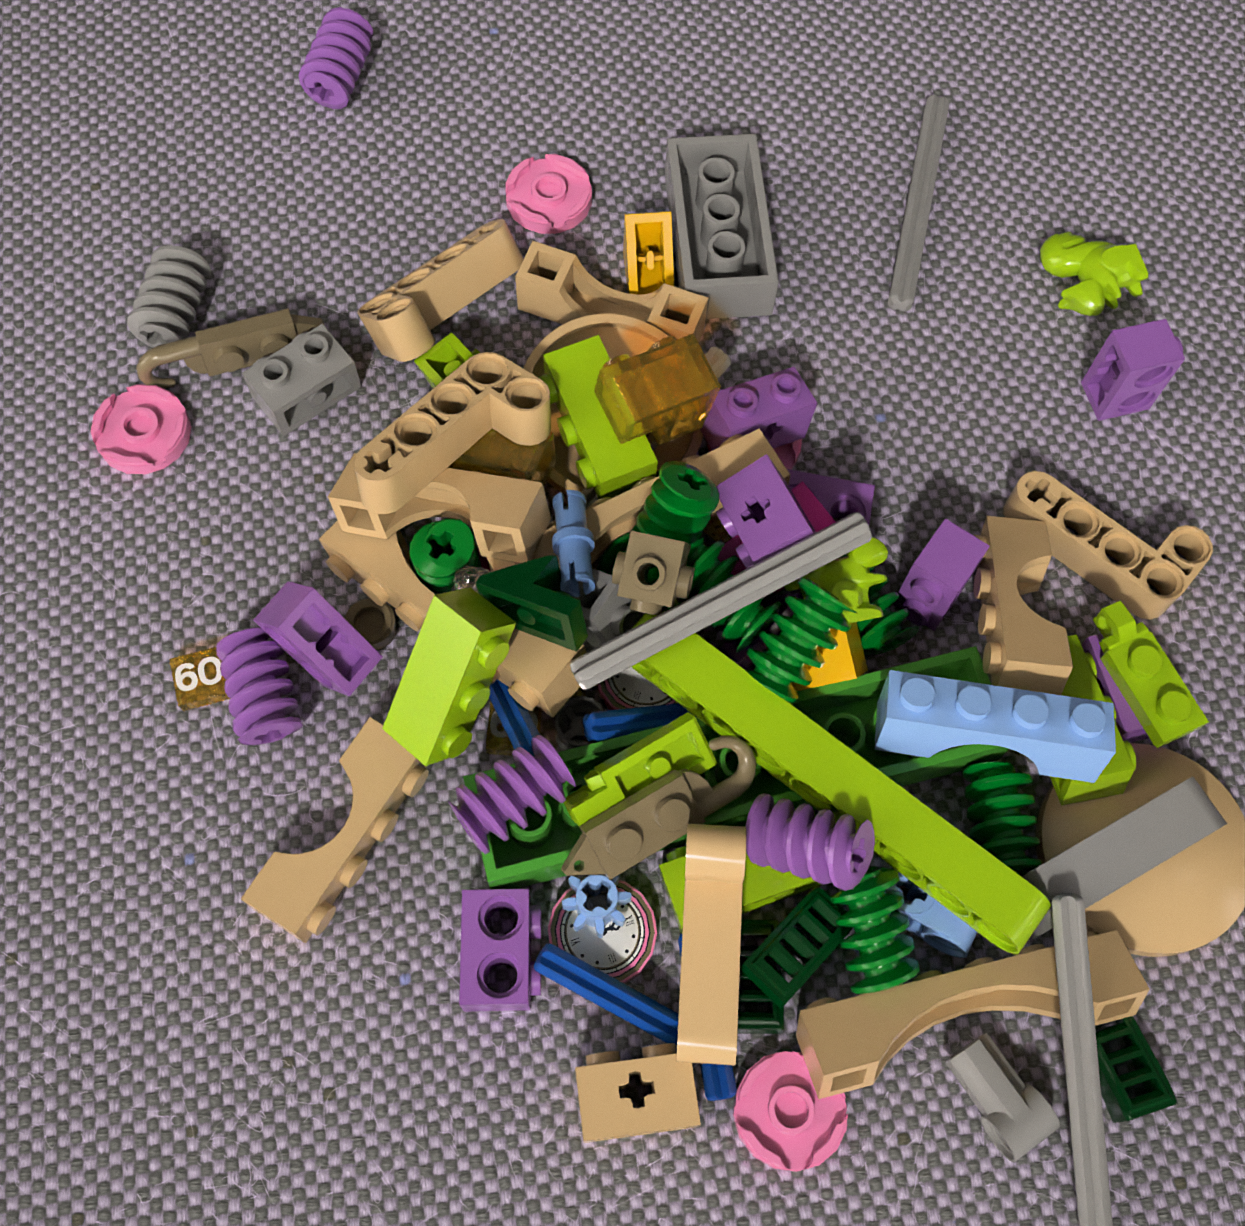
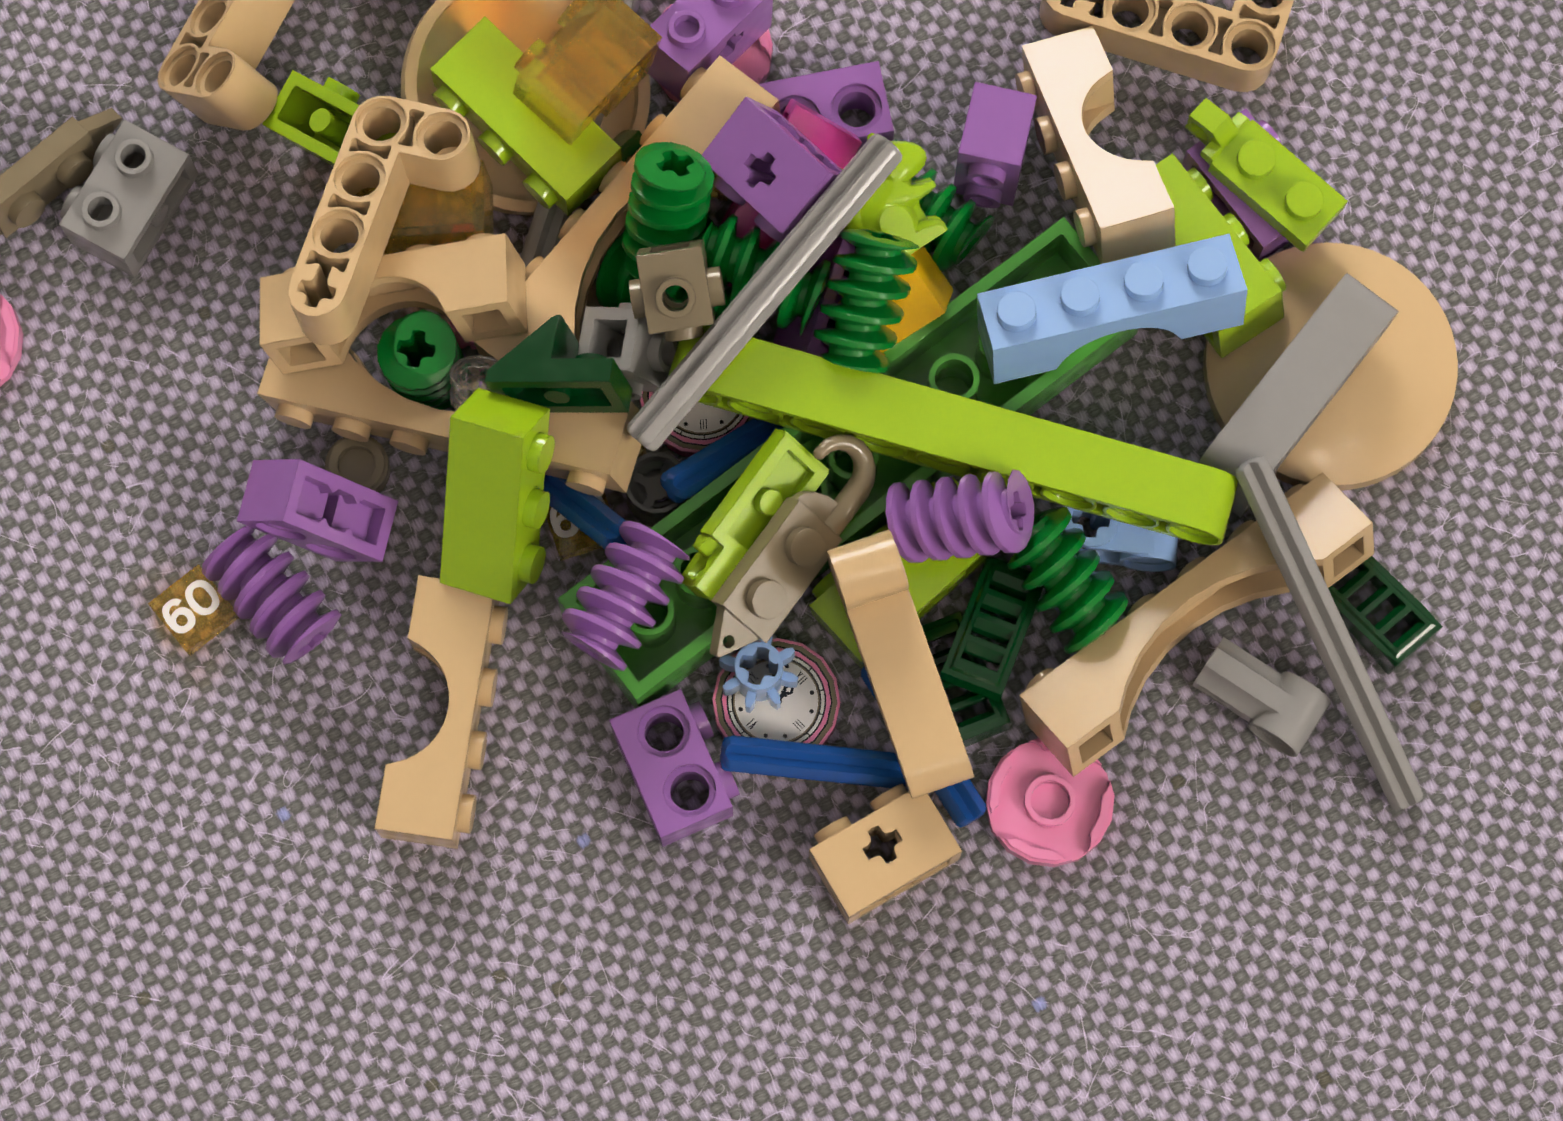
camera: 20 degrees left, 10 degrees up
medium blue pin [552,490,595,597] -> none
green piece [962,762,1043,877] -> none

